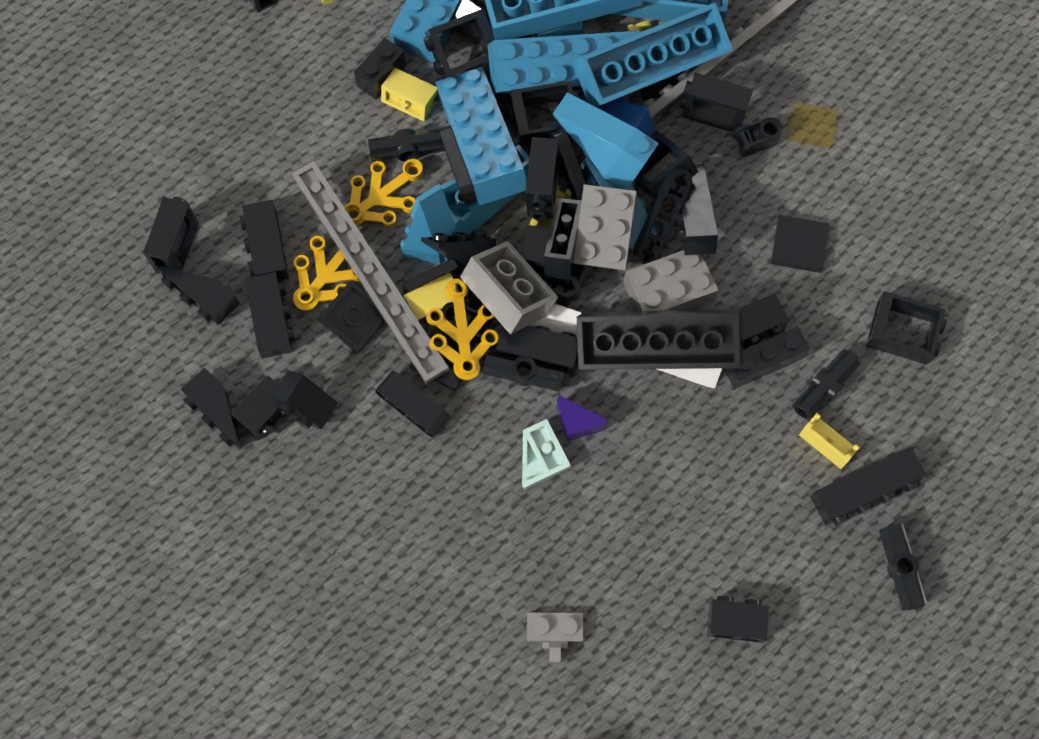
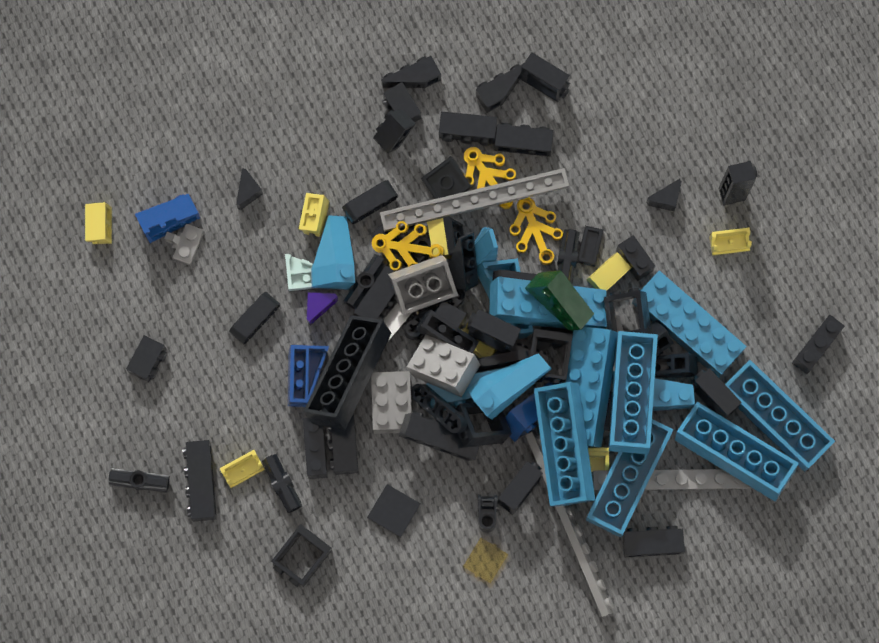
camera: 110 degrees right, 5 degrees up
none -> blue wedge [135,194,200,243]
none -> black beam [229,292,281,345]
none -> black slope [236,168,263,210]
none -> blue wedge [287,345,329,407]
none -> light yellow hinge [299,193,329,237]
none -> dark azure wedge [311,215,355,290]
none -> dark green wedge [525,270,594,331]
none -> black tile [577,225,603,267]
none -> black slope [646,178,682,211]

